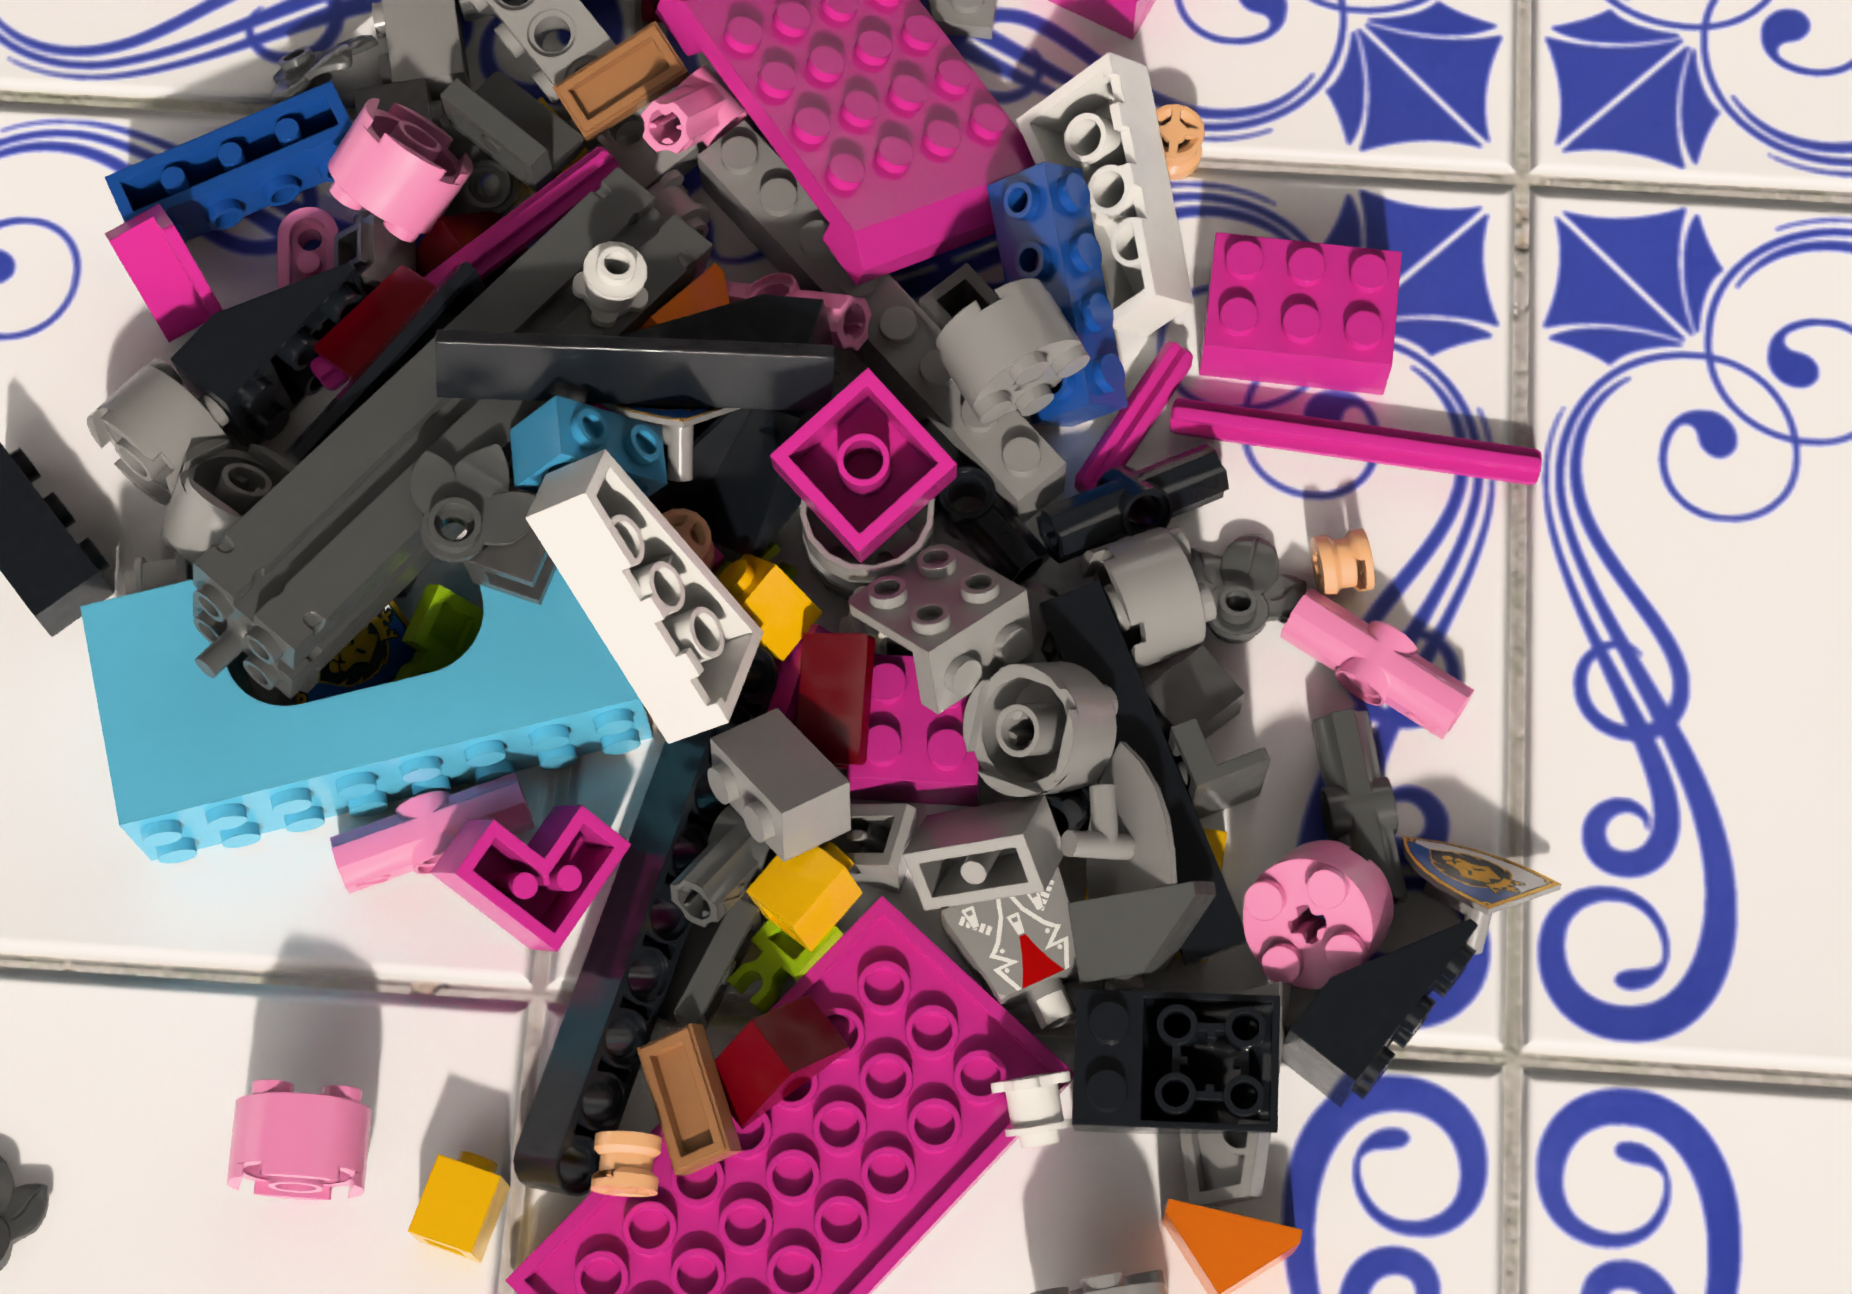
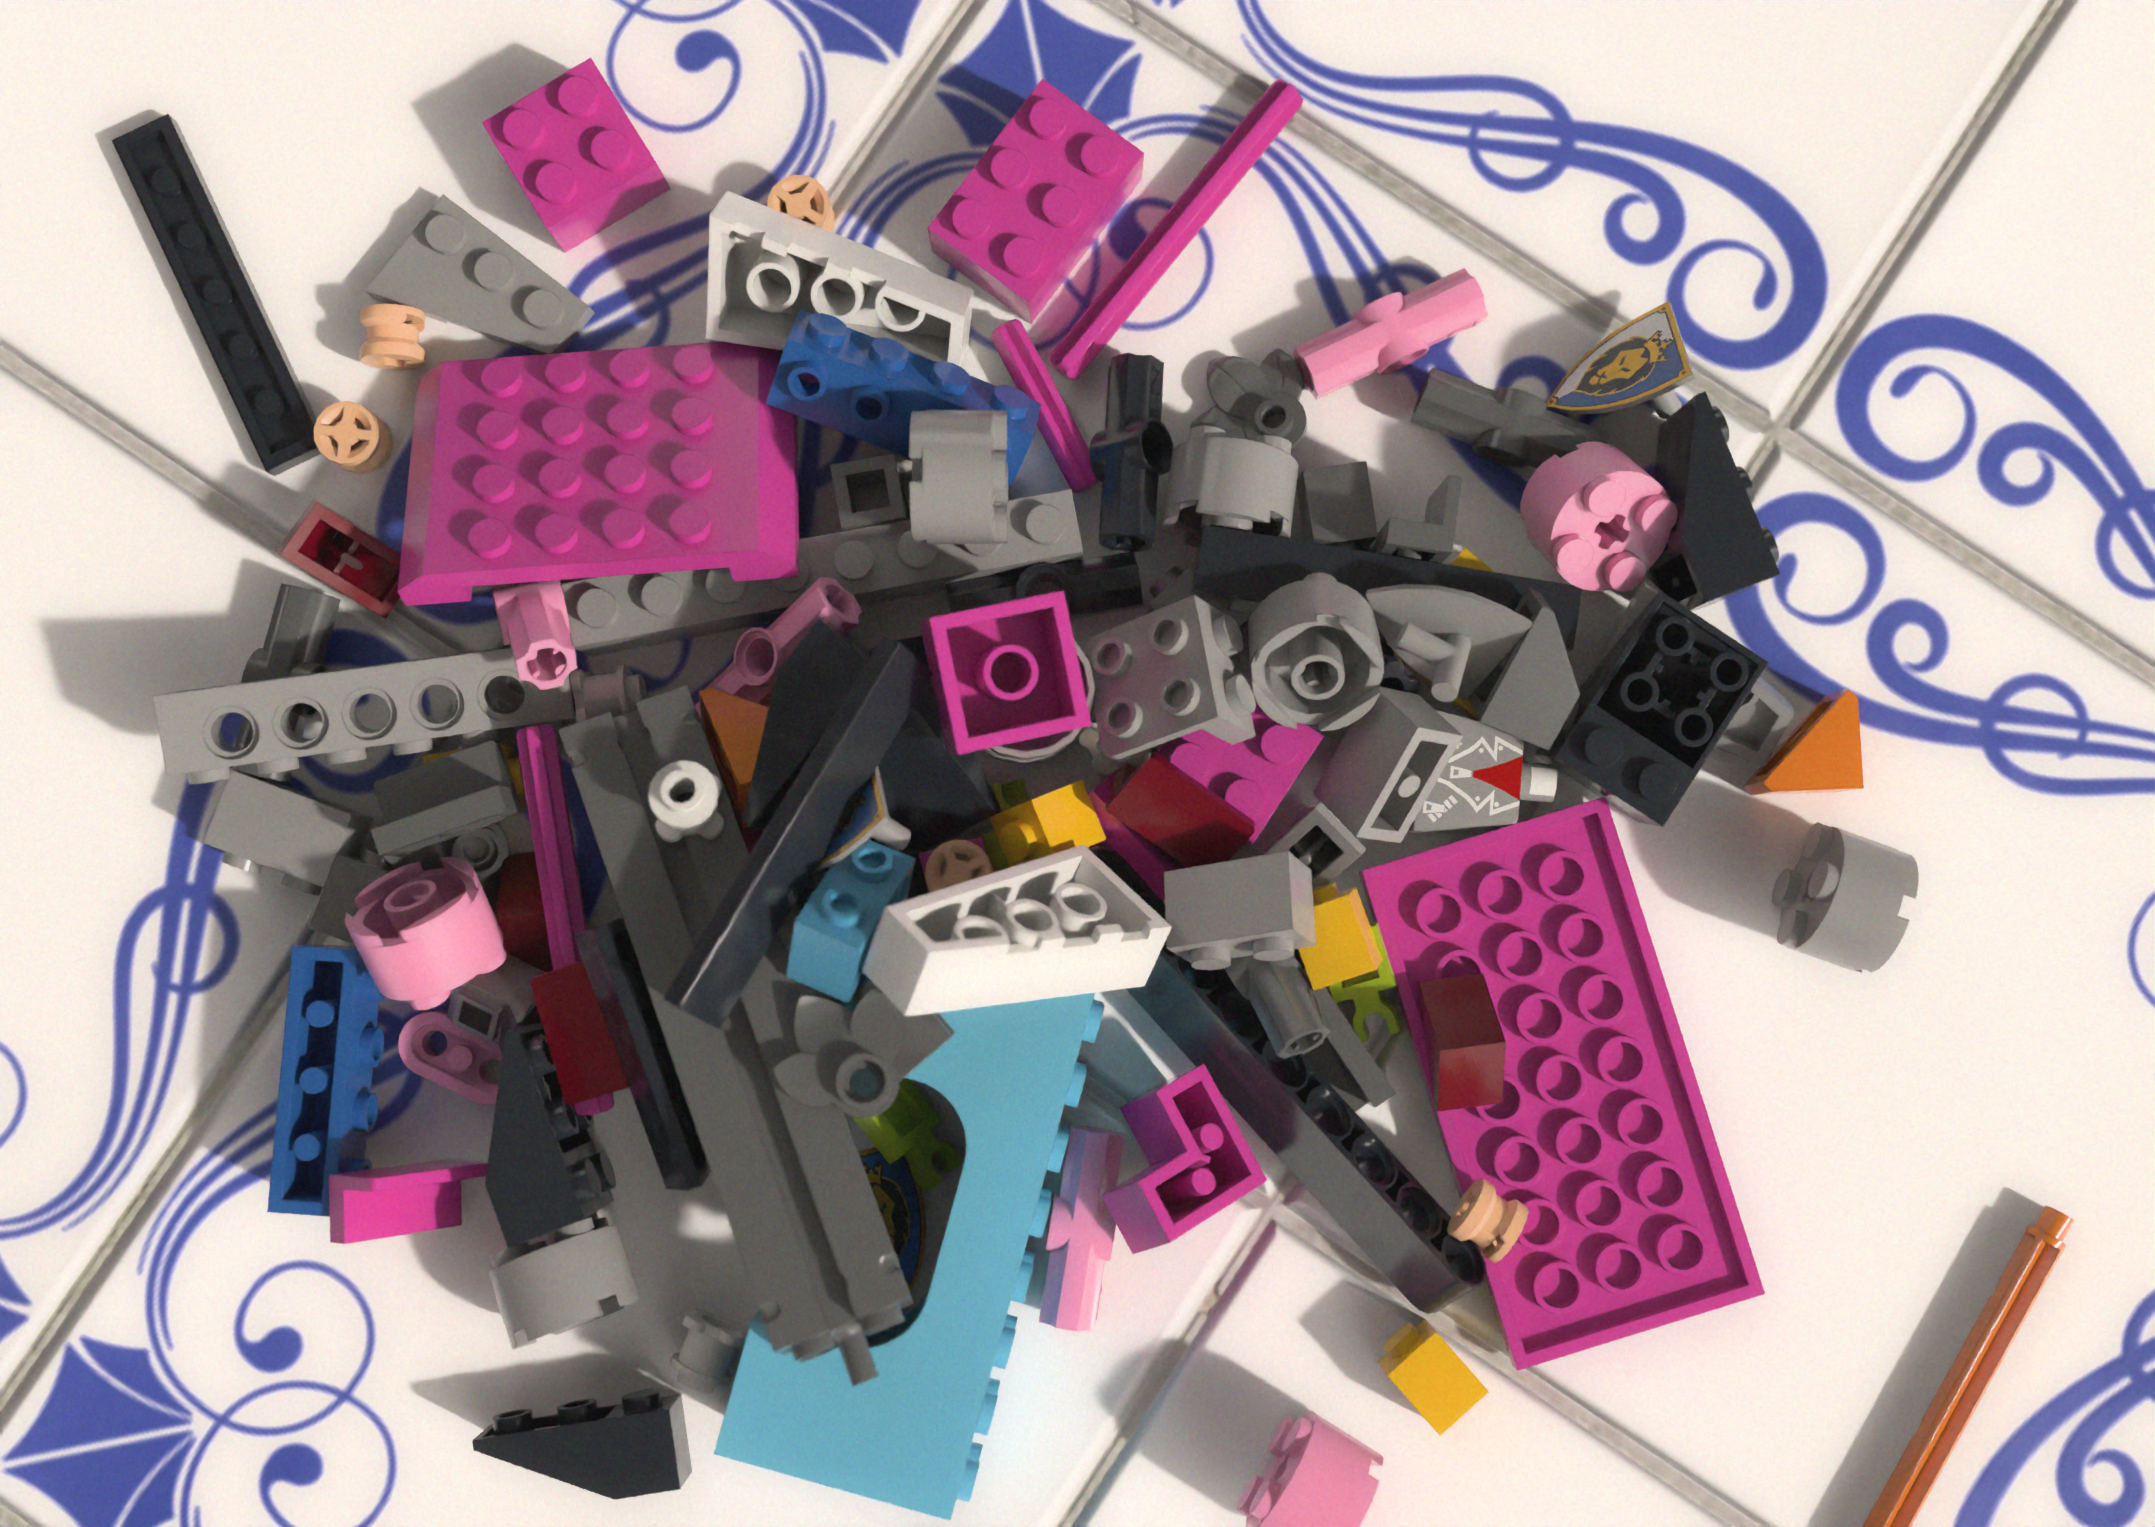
camera: 65 degrees left, 15 degrees up
light grey brick [160,439,295,564] -> none
dark grey plate [272,35,378,101] -> none
medium nougat tile [552,21,690,142] -> none
medium nougat tile [637,1023,742,1175] -> none
white brick [990,1071,1072,1148] -> none
light nougat wheel [1310,528,1375,598] -> none

